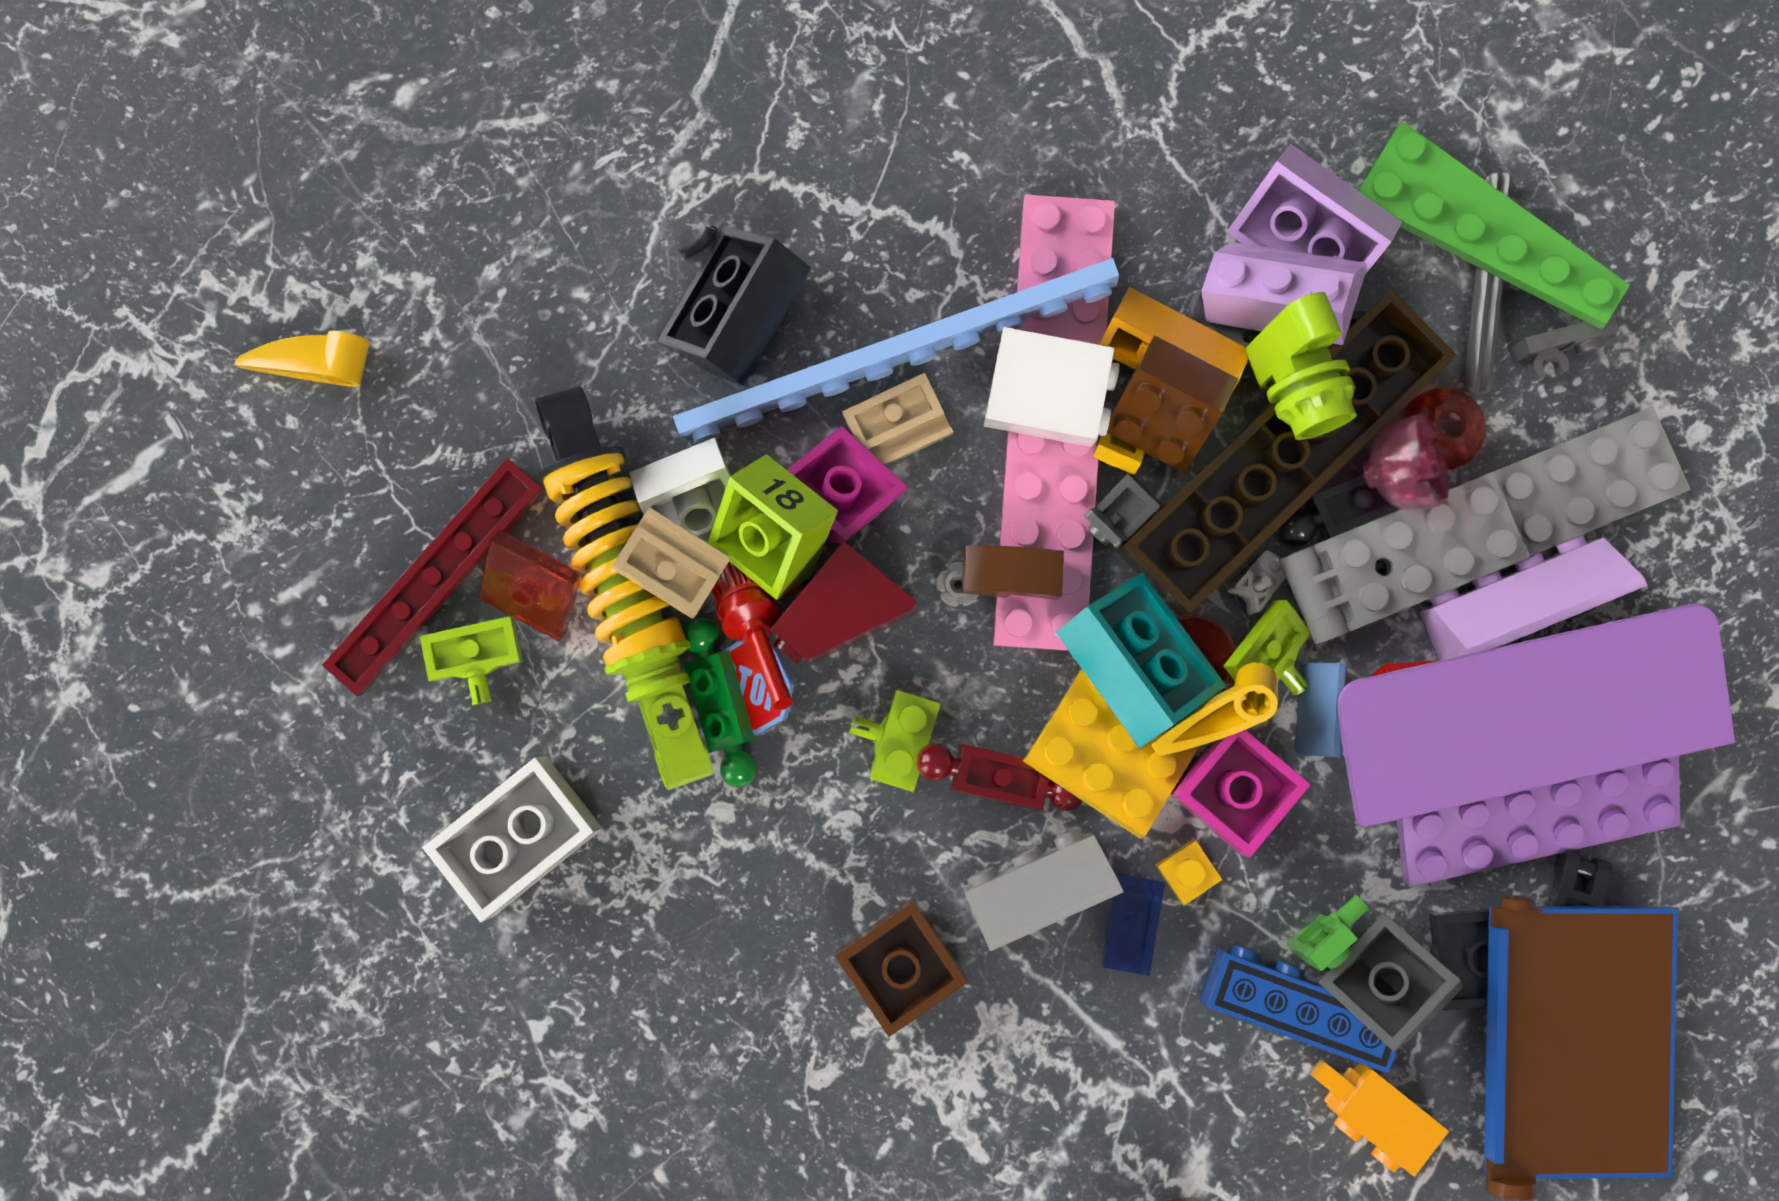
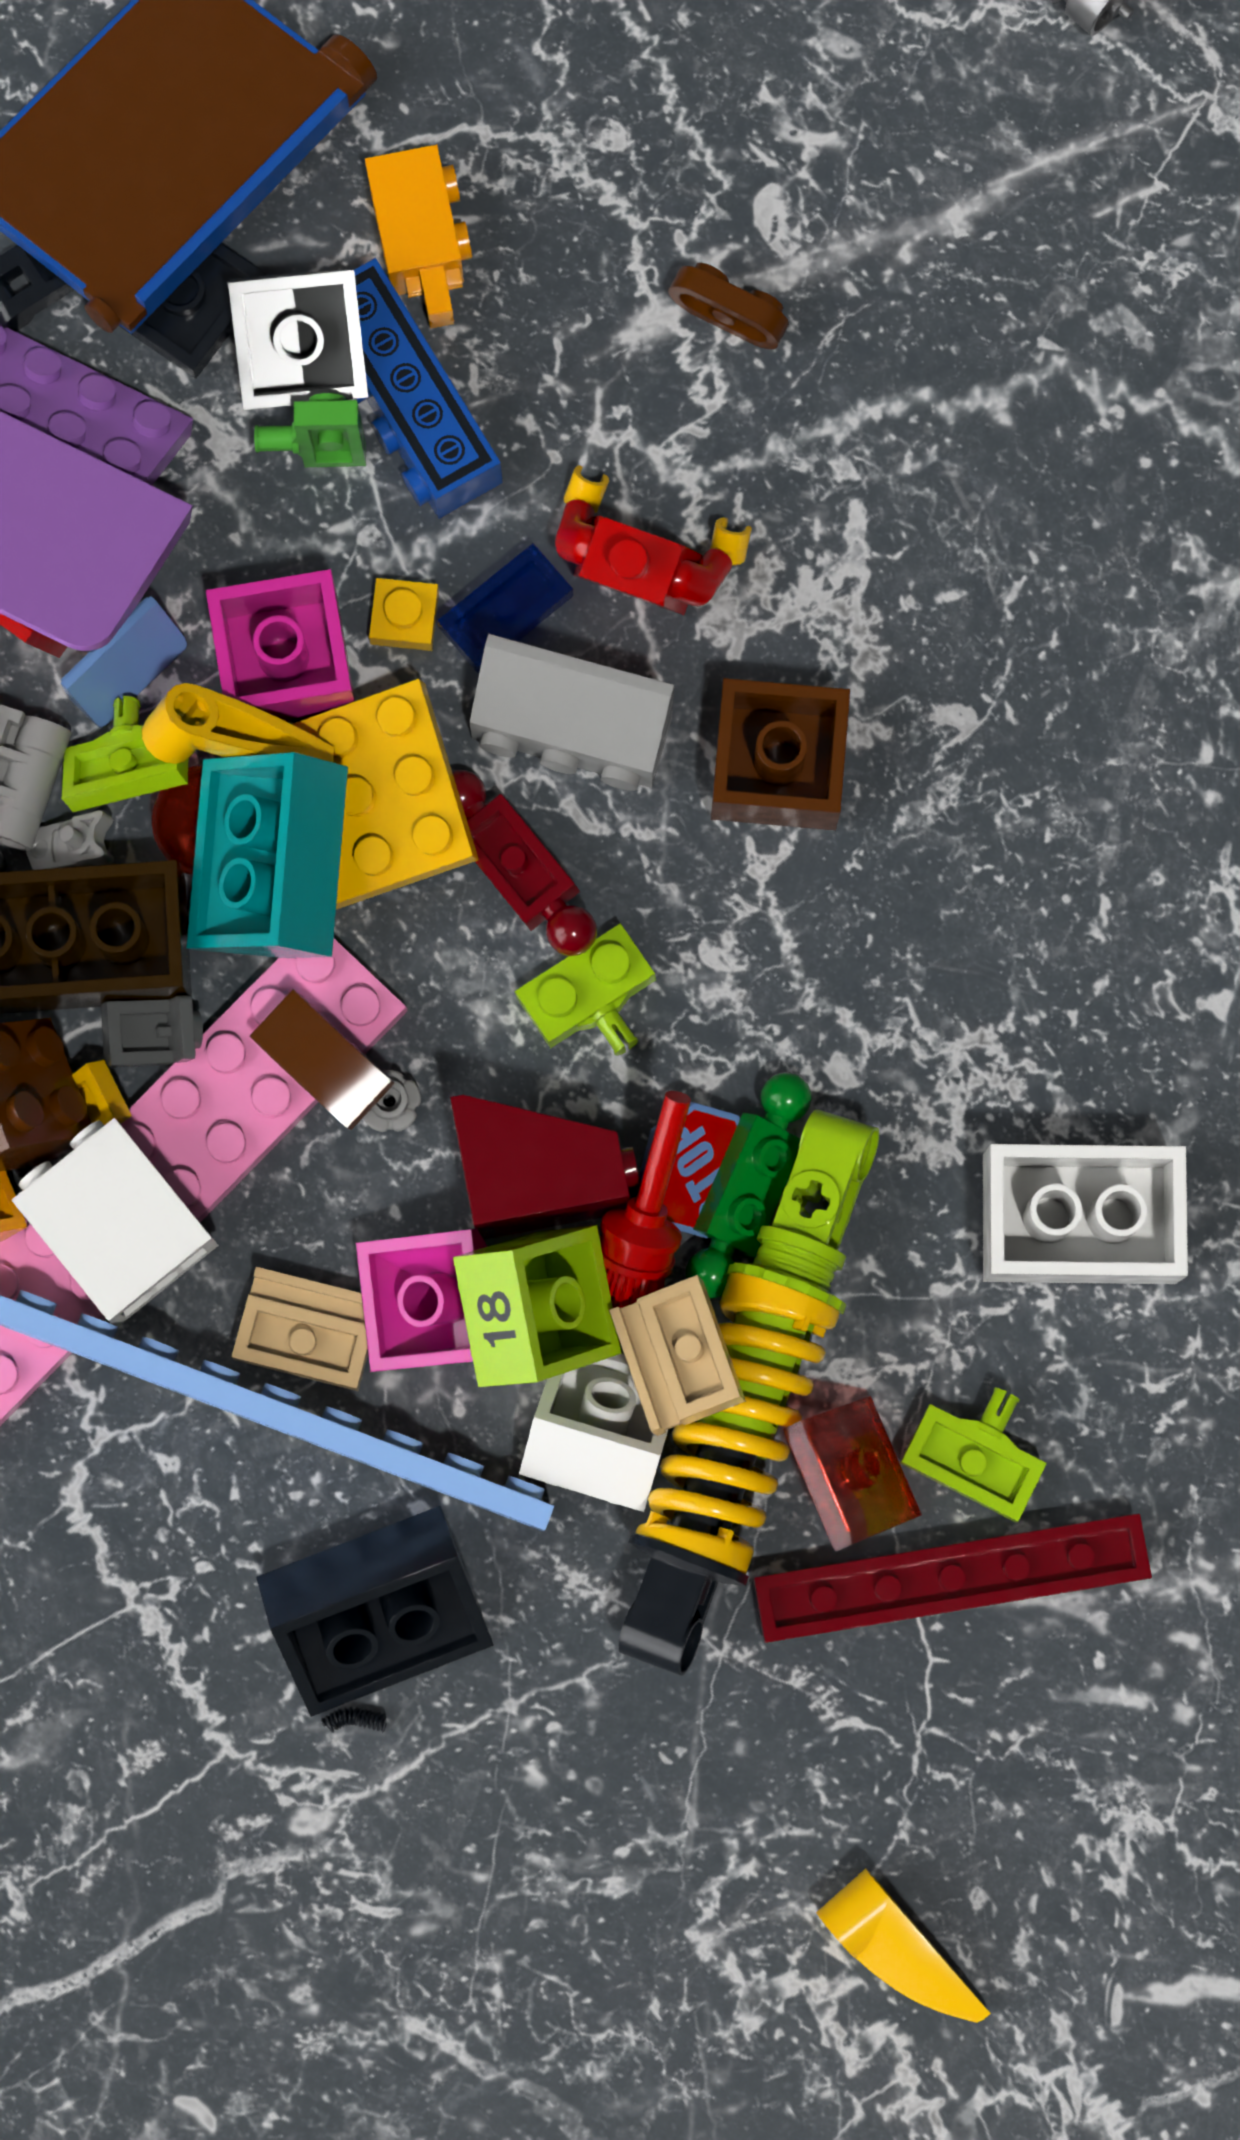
camera: 145 degrees left, 5 degrees down
none -> red torso [555,465,752,616]

